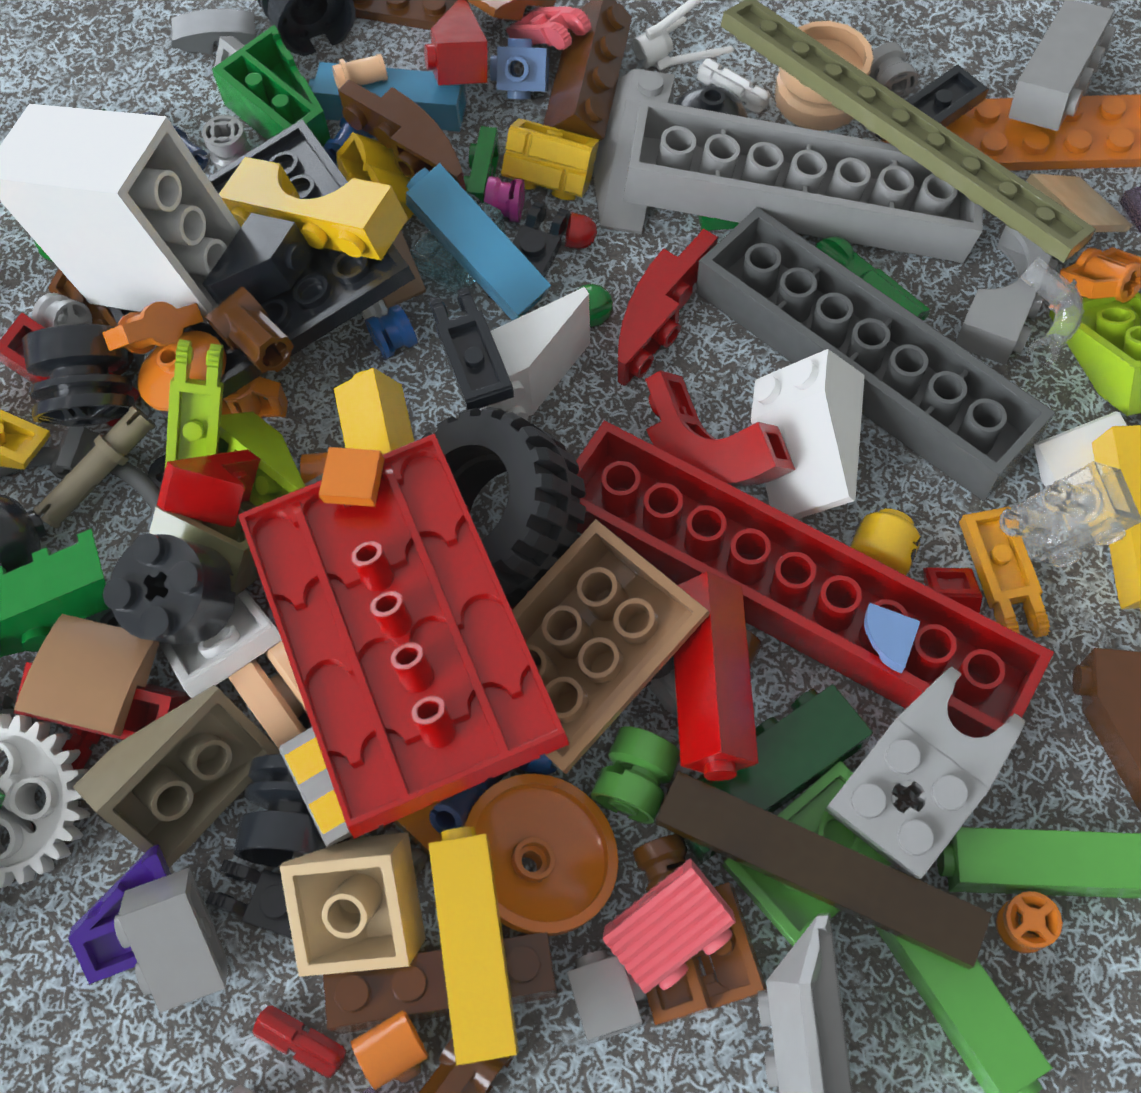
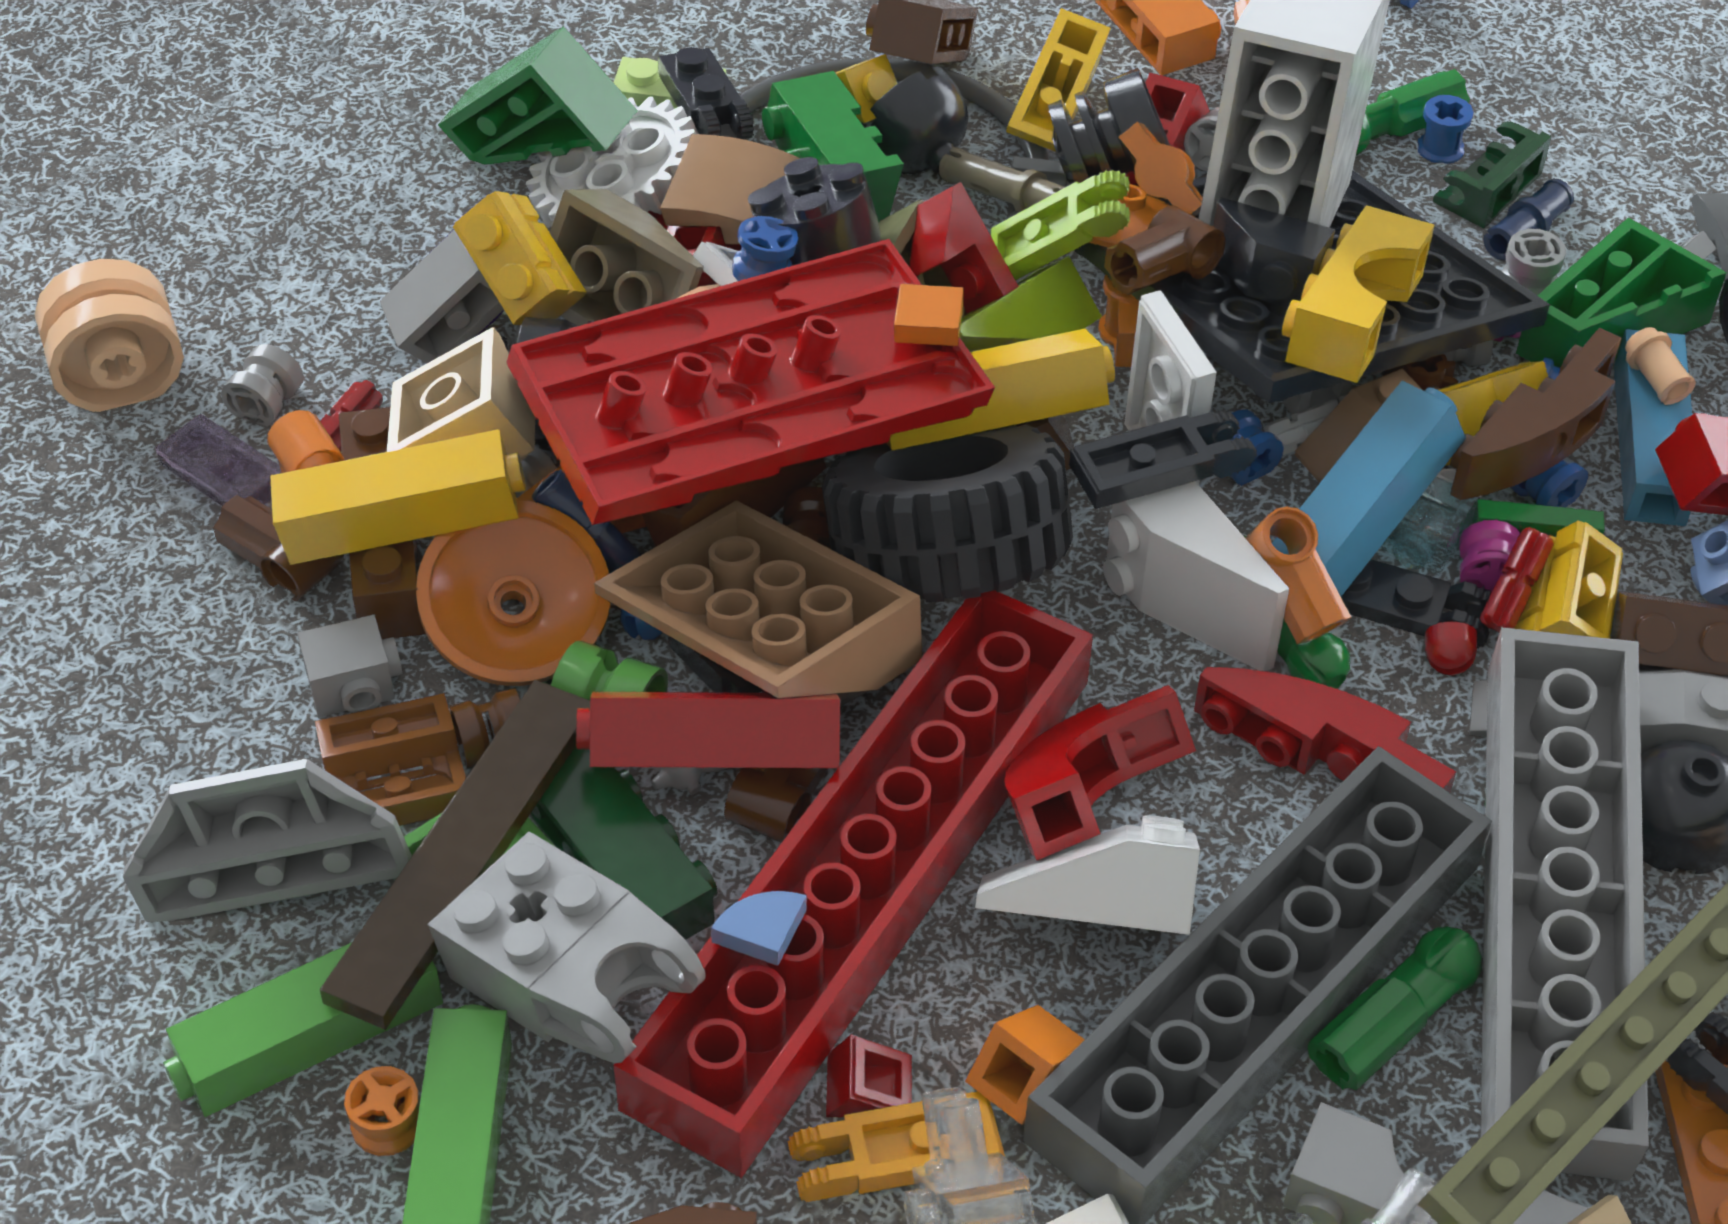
camera: 85 degrees right, 15 degrees down
coral brick [602,858,736,994] -> none
yellow head [850,508,921,575] -> none
none -> yellow brick [453,191,587,325]
none -> blue wheel [732,216,799,281]
none -> orange brick [965,1005,1085,1125]
none -> white tile [1124,290,1216,485]
none -> orange piece [1246,506,1351,644]
none -> red piece [1480,528,1554,633]

